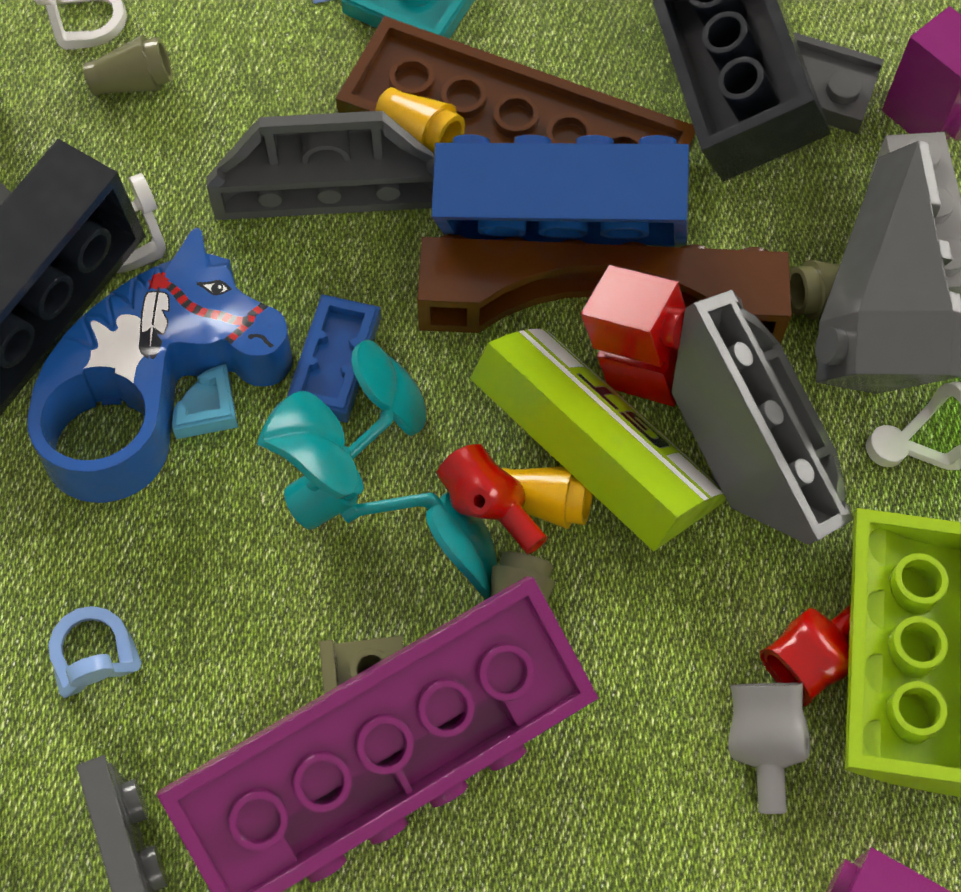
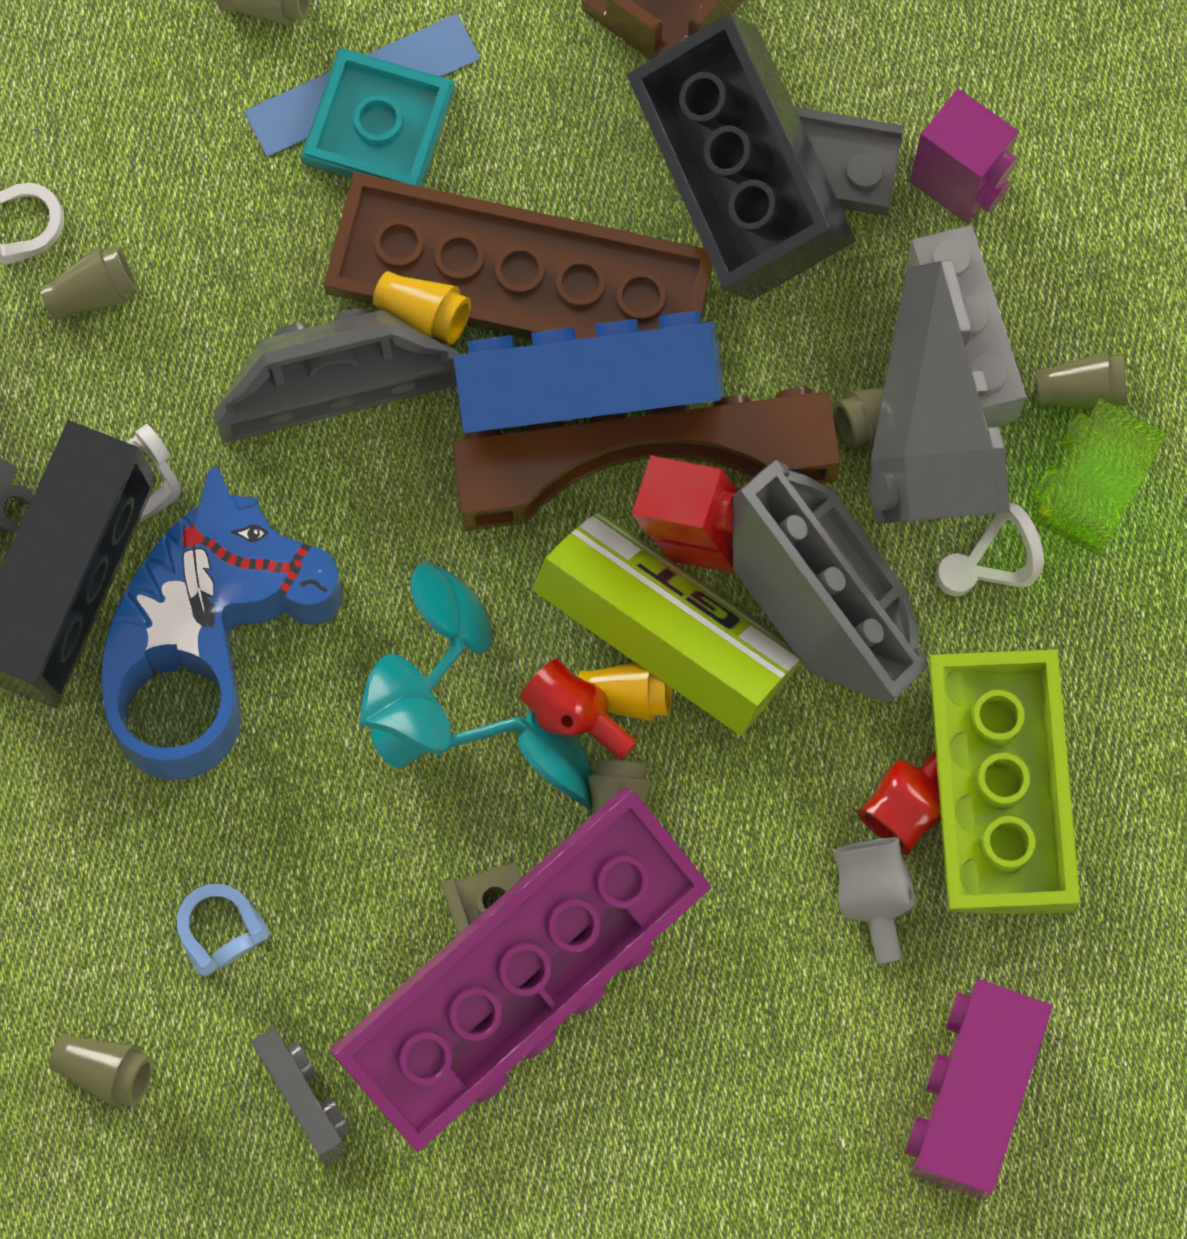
camera: 10 degrees left, 10 degrees up
medium azure tile [172,364,238,439] -> none
blue plate [286,294,381,423] -> none

